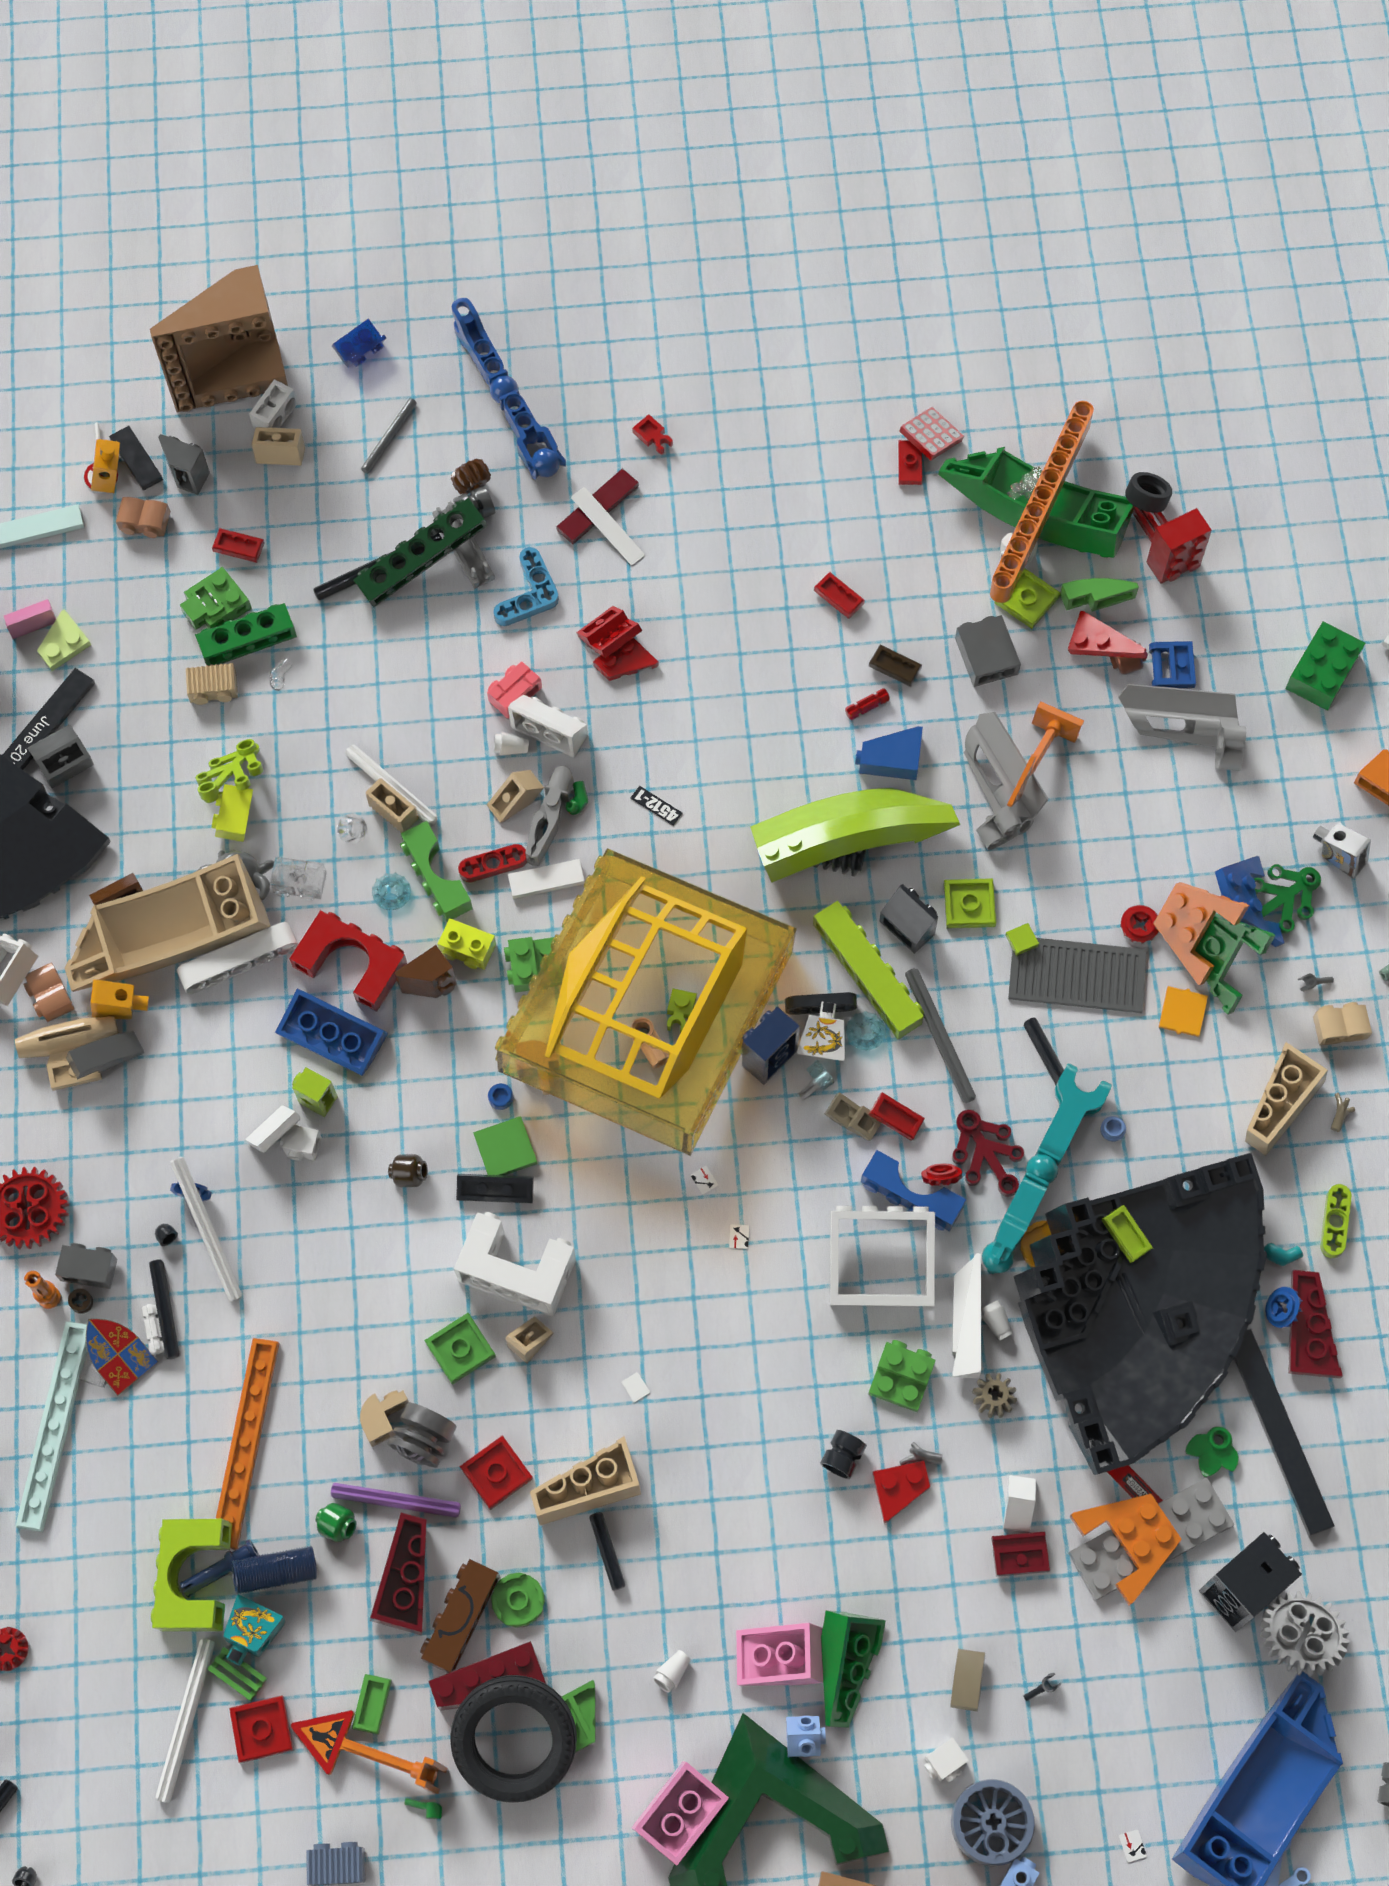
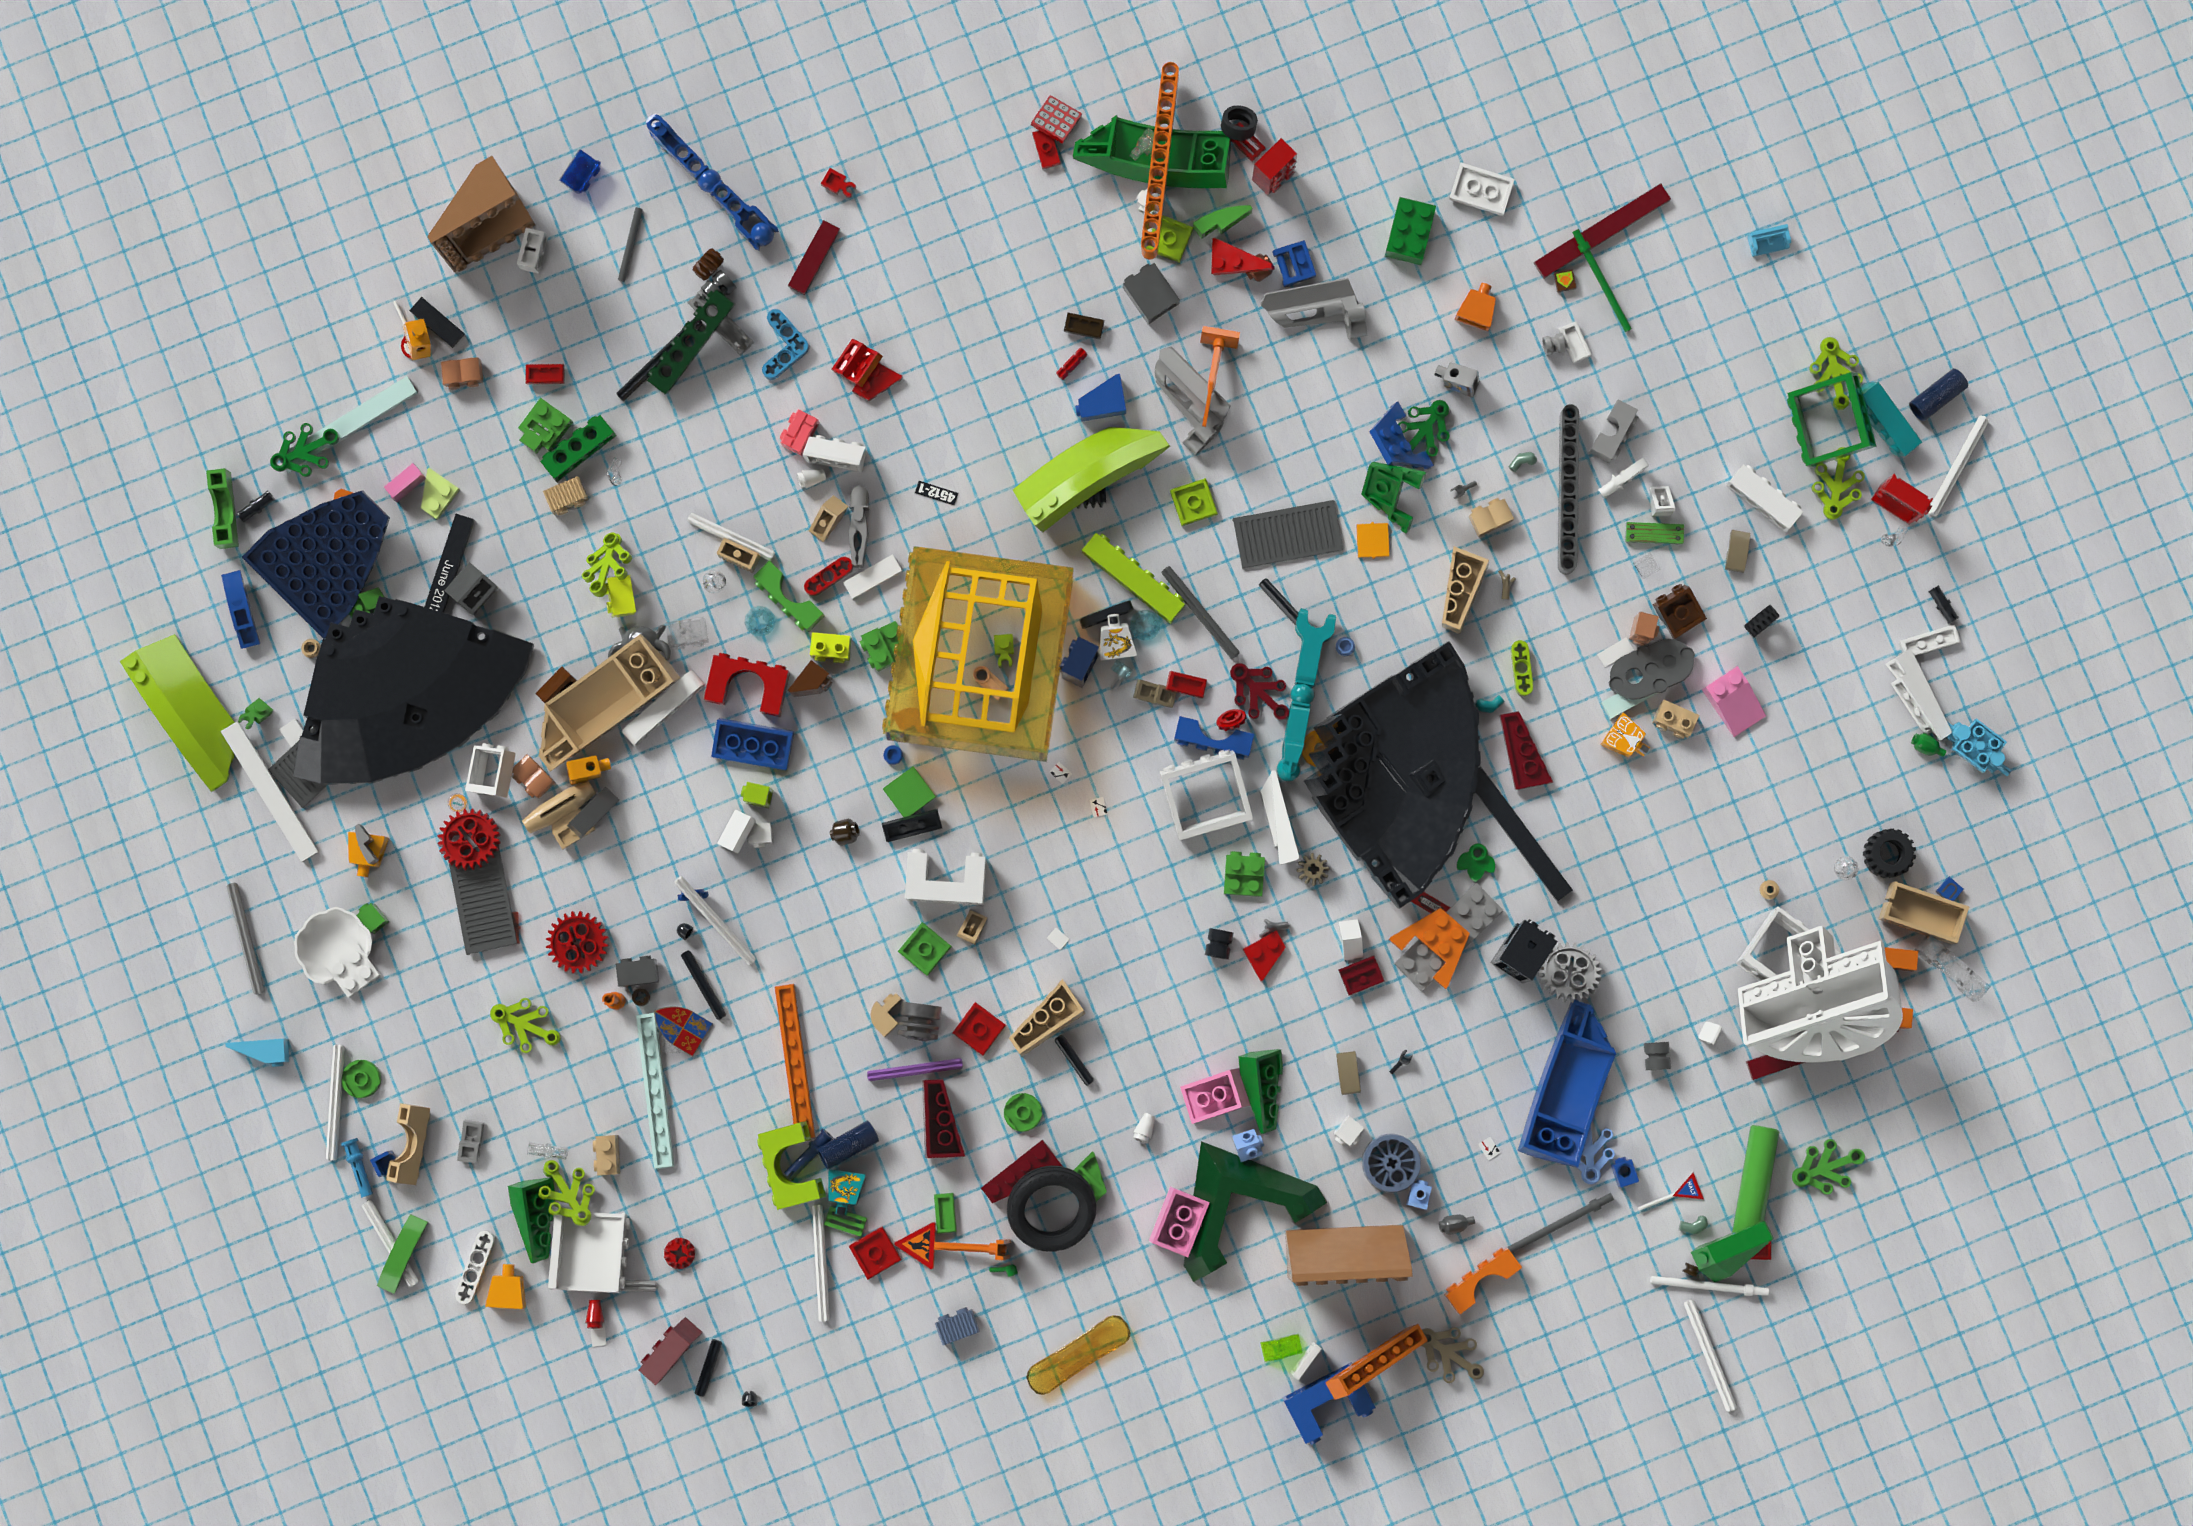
camera: 15 degrees left, 15 degrees up
white axle [141,1304,164,1355] -> none
dark grey slope [158,434,210,495] -> none
tan brick [252,427,305,466] -> none
green head [315,1503,357,1542] -> none
reddish brown brick [420,1559,500,1673] -> none
green arm [565,781,588,815] -> none
white sticker [571,487,645,565] -> none
red plate [814,572,865,619] -> none
slope [879,884,938,954] -> none
white cone [981,1300,1013,1341] -> none
lime tile [1005,923,1039,956] -> none
lime tile [1101,1205,1153,1263] -> none
red gear [1120,905,1159,944] -> none
orange wing [1153,882,1249,985] -> none
blue gear [1265,1287,1302,1329] -> none

